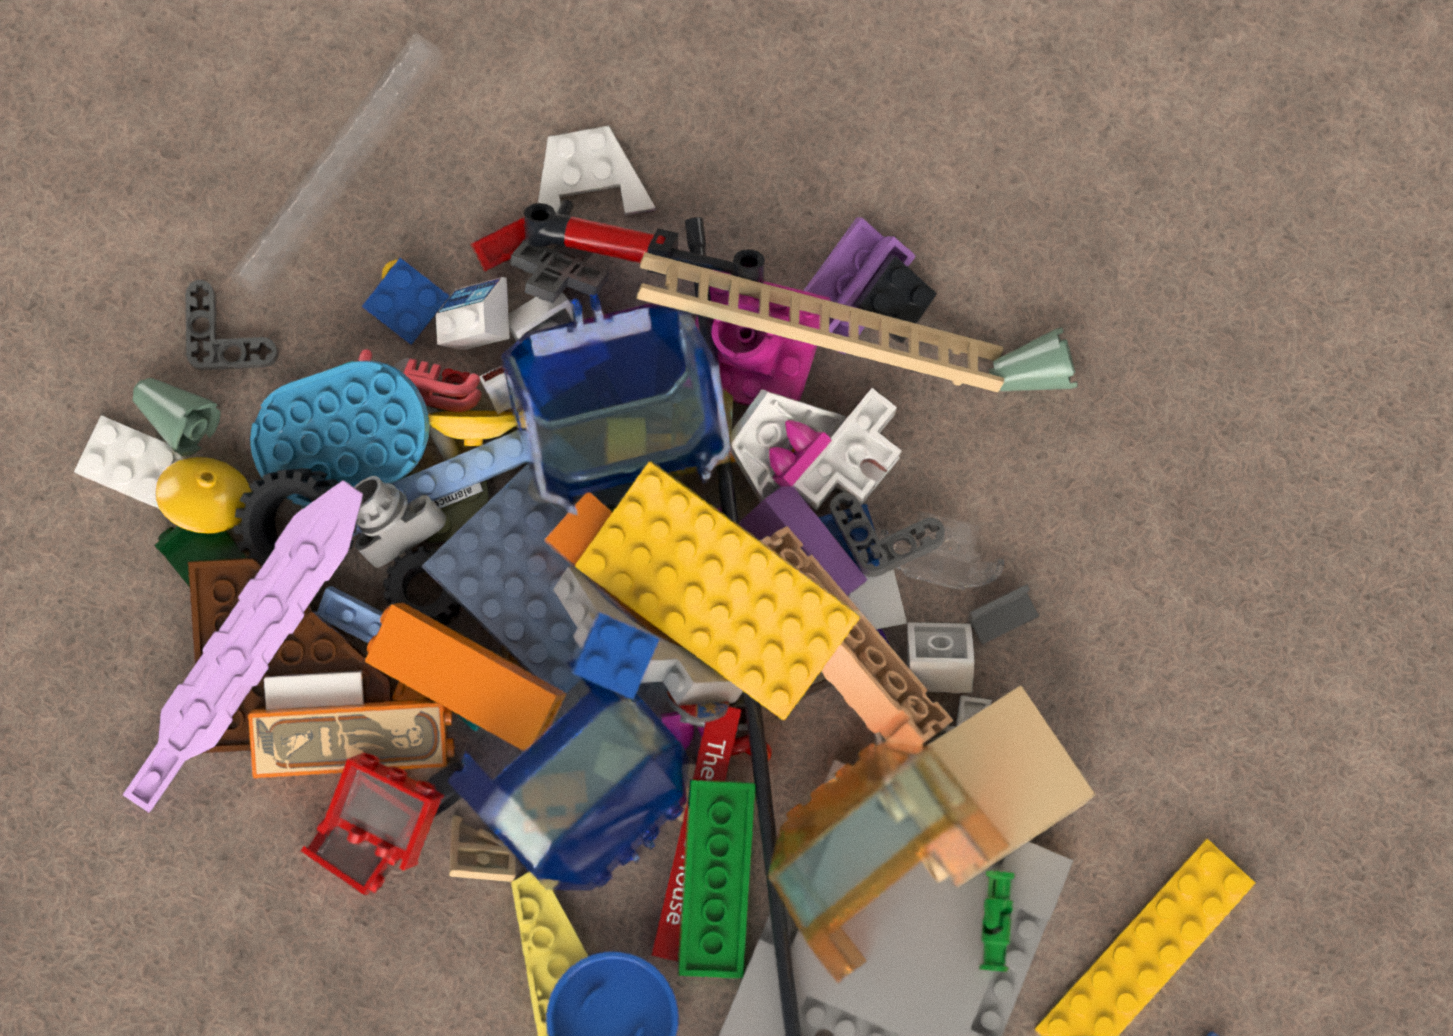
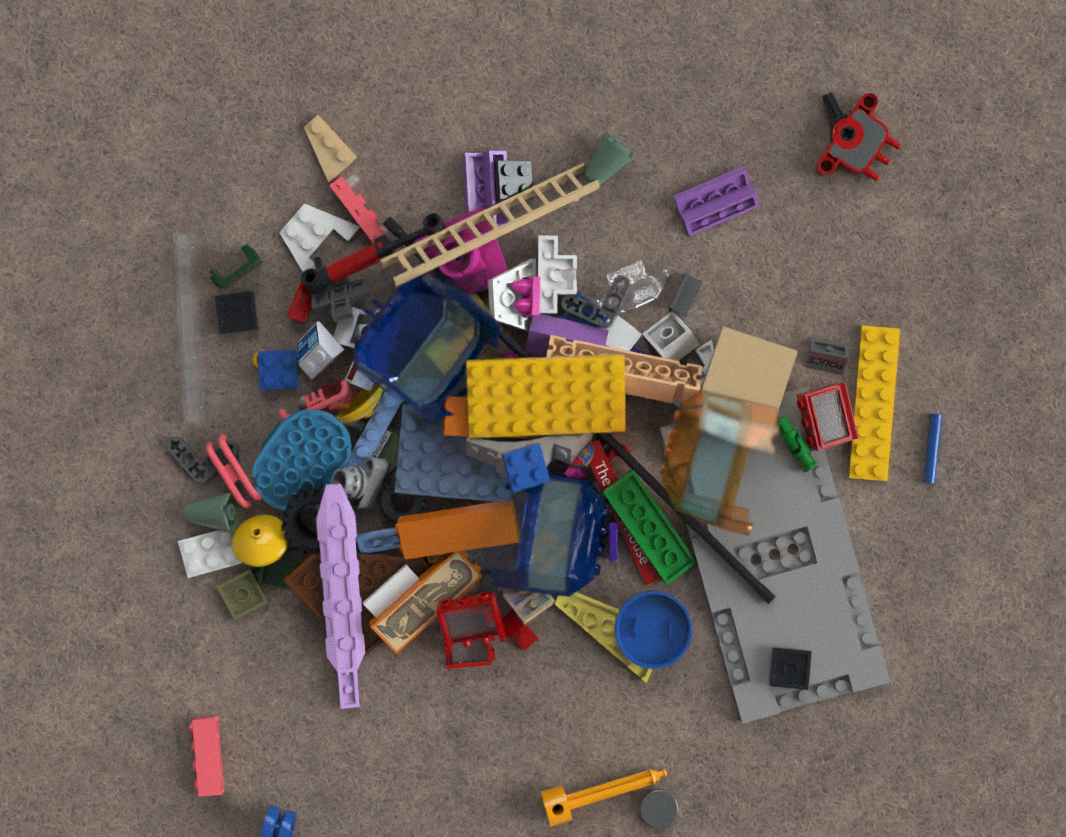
camera: 40 degrees left, 10 degrees up
none -> coral piece [206,434,262,508]
none -> dark green panel [209,244,263,289]
none -> black plate [215,291,259,335]
none -> olive plate [217,568,269,621]
none -> tan wing [304,115,357,183]
none -> coral piece [330,174,390,244]
none -> red slope [502,610,538,651]
none -> dark purple tile [608,521,618,562]
none -> medium lavender slope [673,166,759,237]
none -> window [796,383,859,451]
none -> dark grey panel [805,338,849,375]
none -> piece [816,92,901,181]

